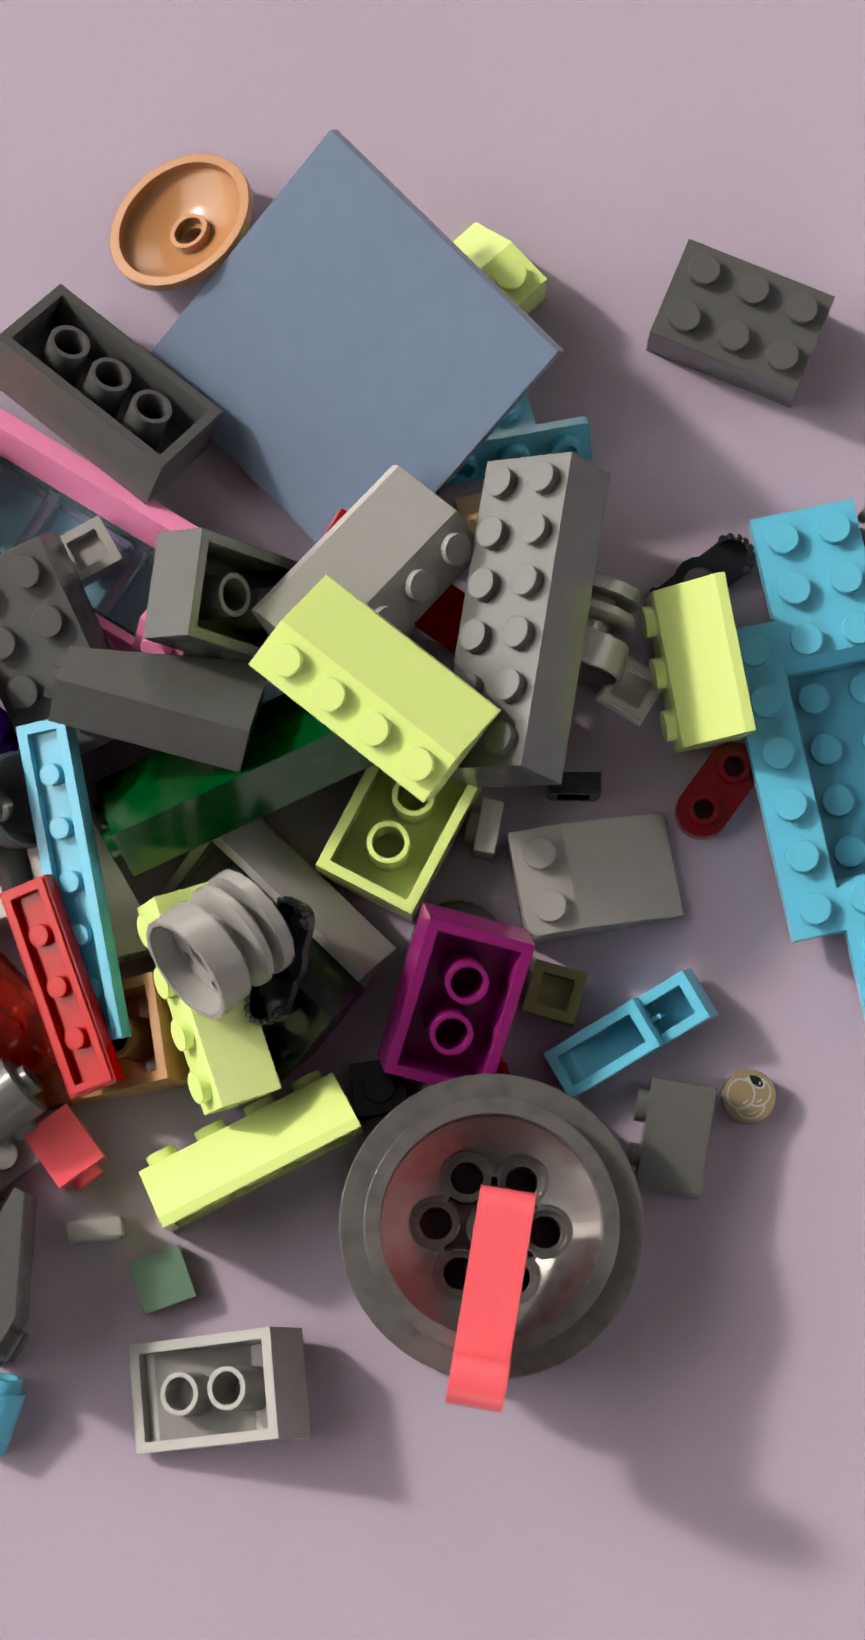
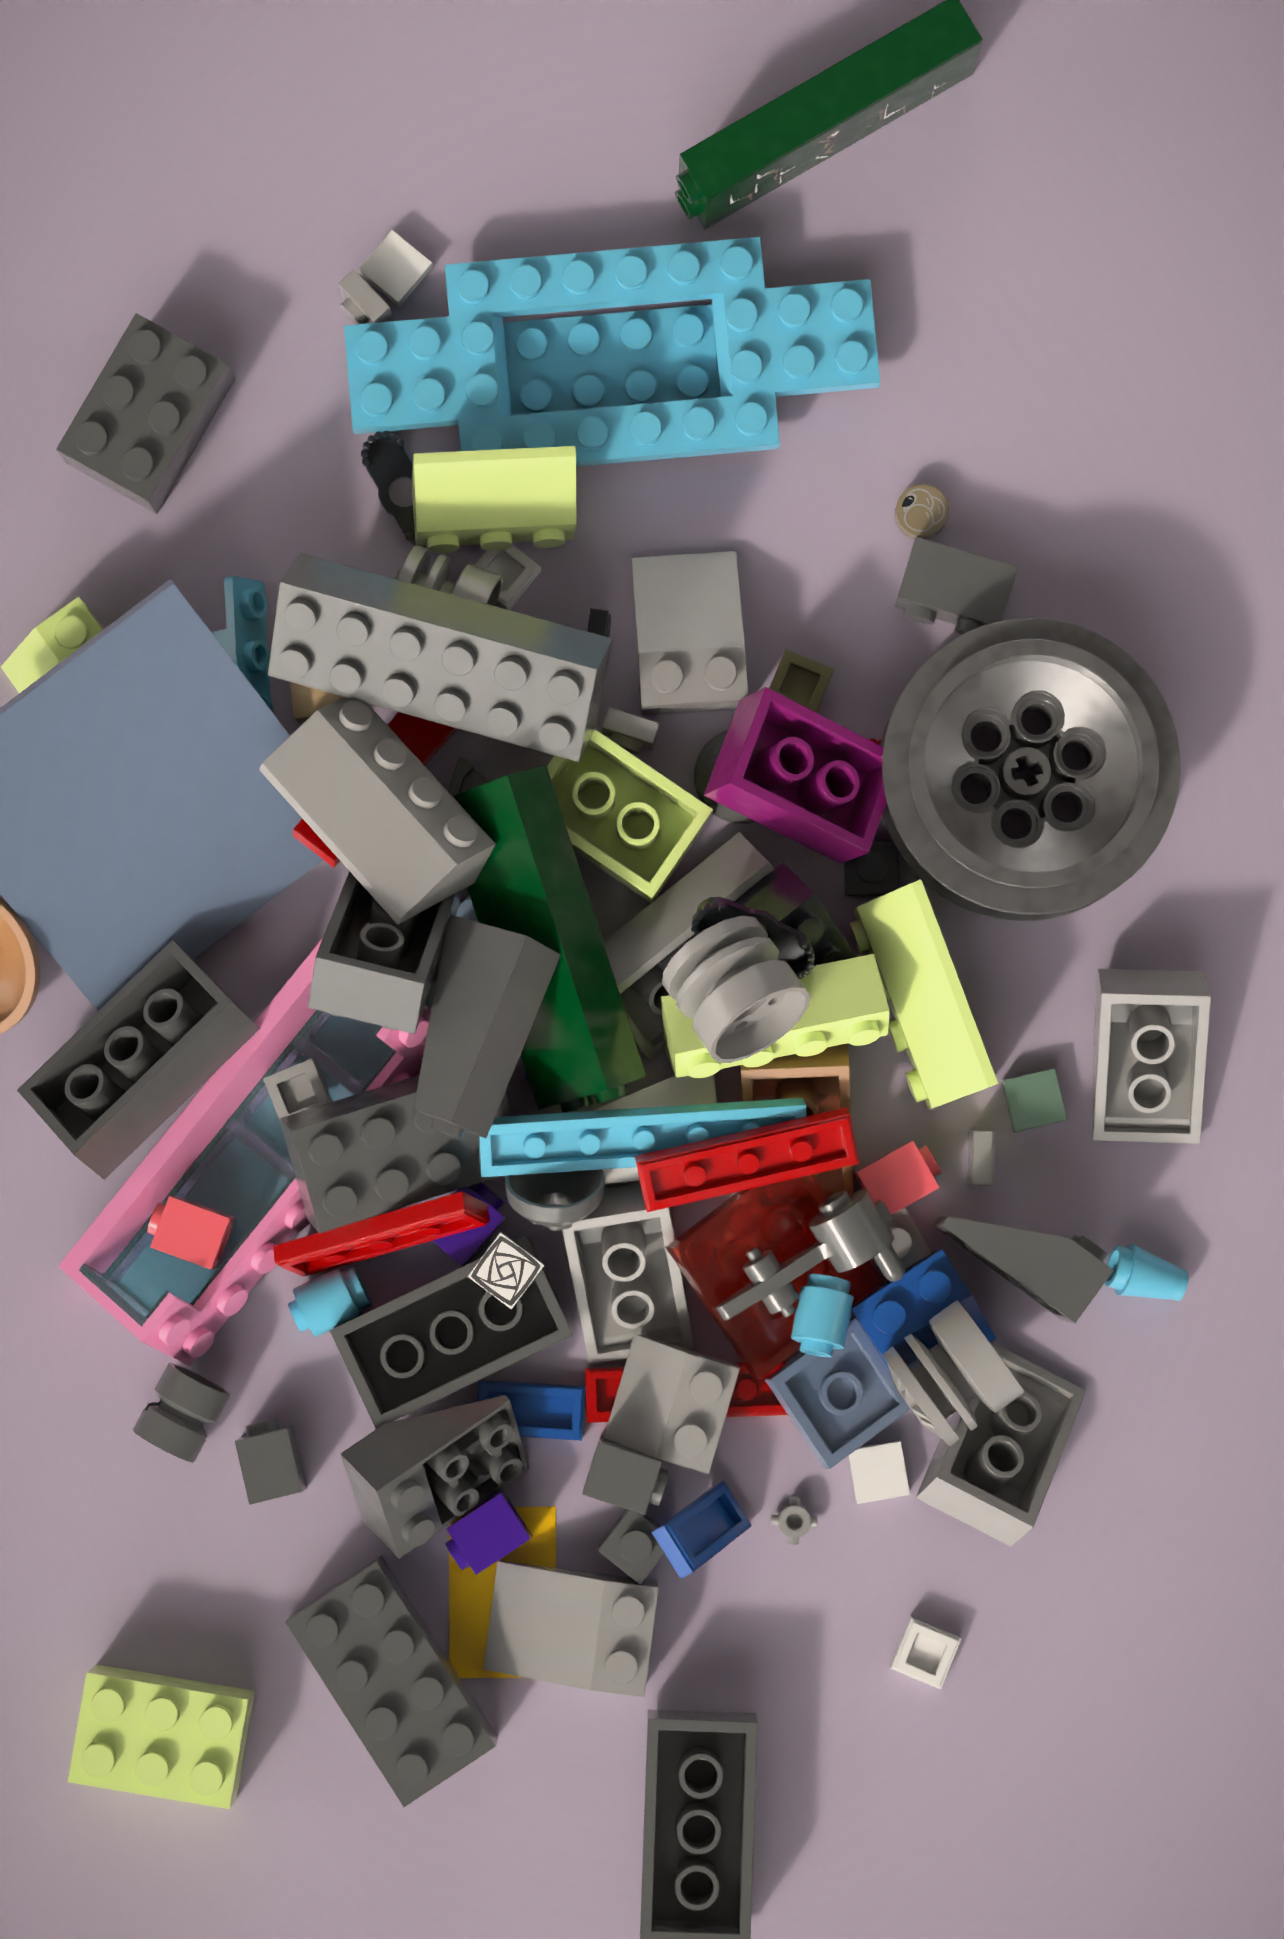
camera: 85 degrees left, 5 degrees up
yellowish green slope [248,574,501,802] -> none
coral beam [445,1184,536,1413] -> none
medium azure slope [543,968,718,1098] -> none
dark red plate [675,742,755,840] -> none

